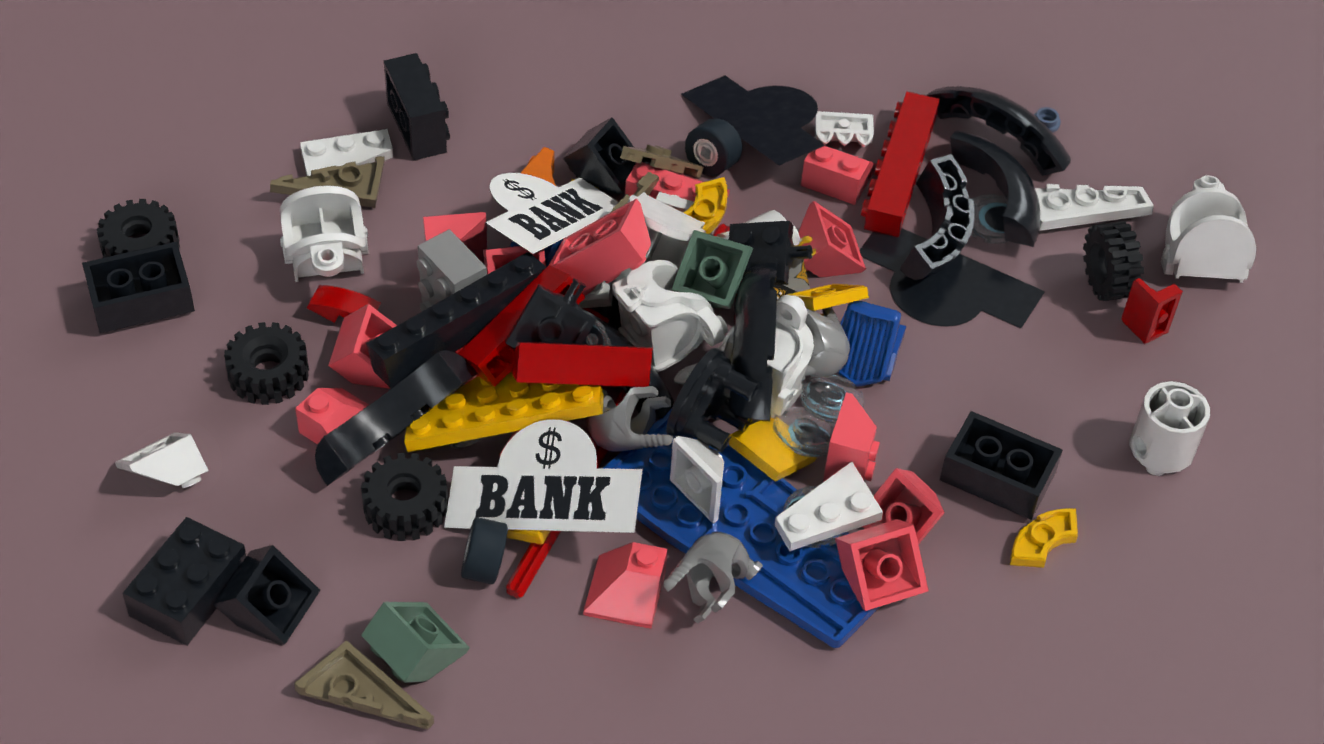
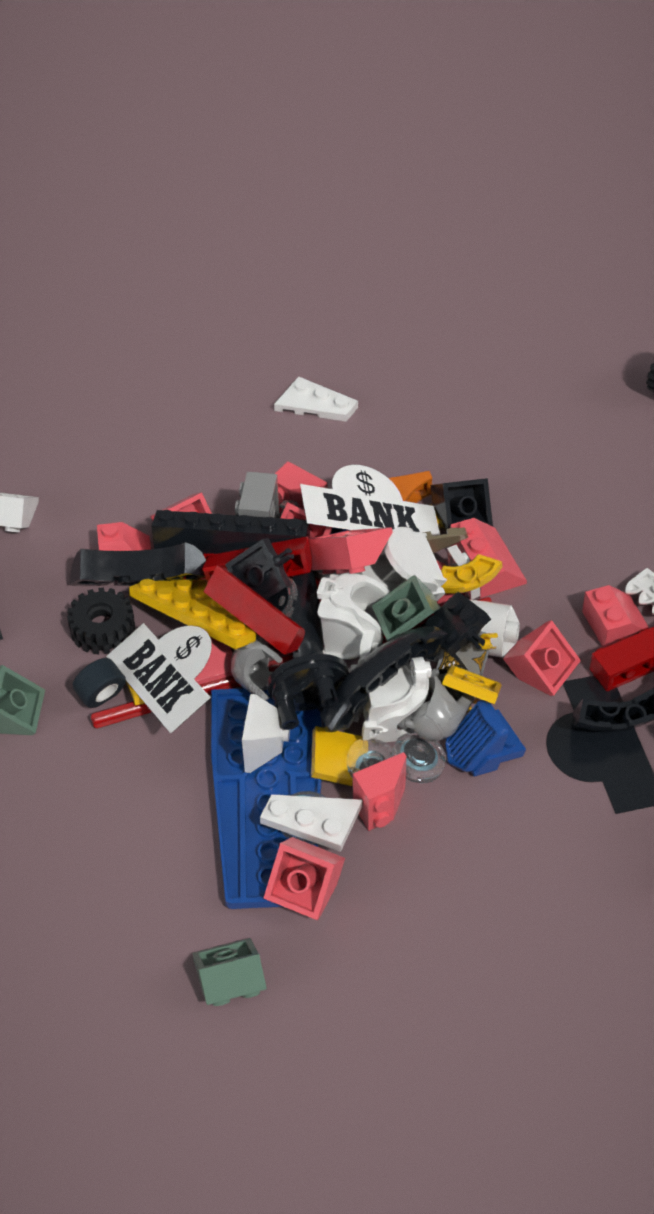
camera: 50 degrees right, 0 degrees up
black brick [82,242,195,333] -> none
black tyre [97,199,180,258] -> none
black tyre [224,322,309,405] -> none
dark tan wing [270,156,385,208] -> none
white animal [280,186,369,282] -> none
red slope [307,285,381,323] -> none
black brick [383,53,450,161] -> none
coral slope [583,542,667,629] -> none
dark tan wing [620,144,704,178] -> none
light grey piece [664,532,763,624] -> none
black sticker [681,75,825,166] -> none
black wheel [685,118,742,176] -> none
coral slope [862,468,945,545] -> none
black brick [940,411,1063,520] -> none
yellow tile [1010,508,1078,568] -> none
white cylinder [1129,381,1210,476] -> none
none -> sand green slope [192,938,267,1006]

